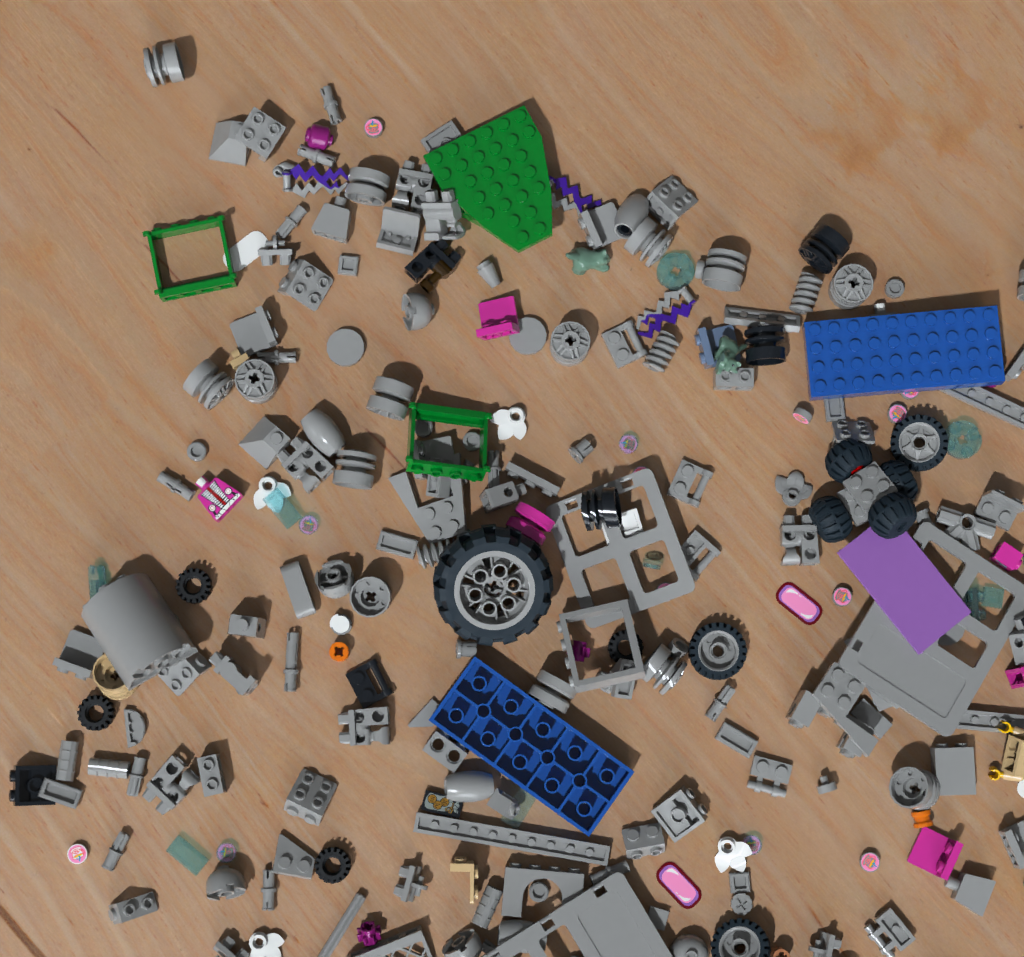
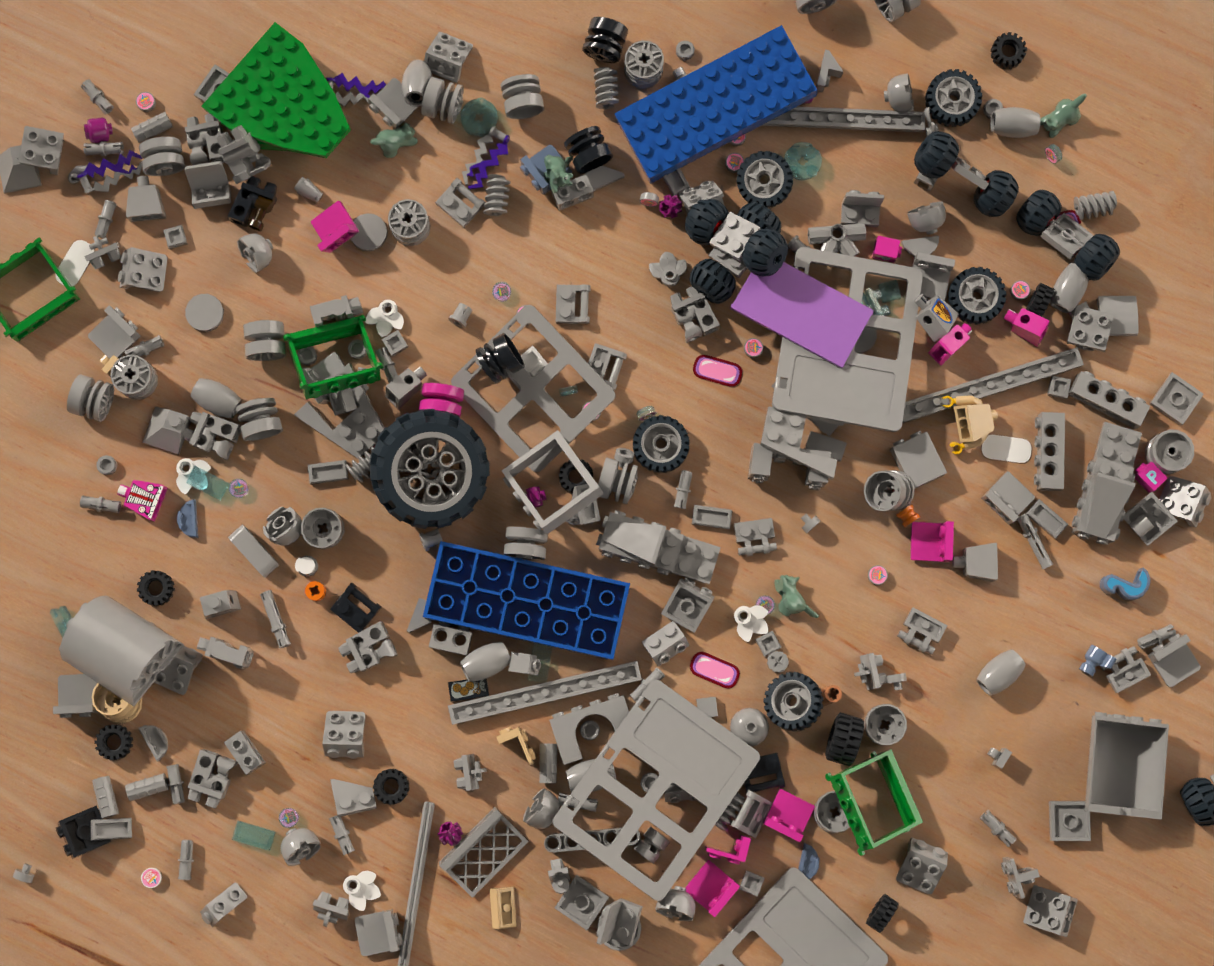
camera: 20 degrees left, 0 degrees up
light grey plate [505,461,560,497] -> none
light grey tile [695,260,707,279] -> none
light grey plate [724,306,800,333] -> none
none -> light grey axle [131,112,173,143]
none -> sand blue tile [177,499,199,538]
none -> light grey hips [310,295,363,327]
none -> light grey plate [382,330,408,357]
none -> light grey tile [585,166,625,192]
none -> light grey wedge [596,510,721,585]
none -> clear light blue tile [636,406,656,421]
none -> magenta gear [659,195,682,219]
none -> sand green animal [774,575,819,618]

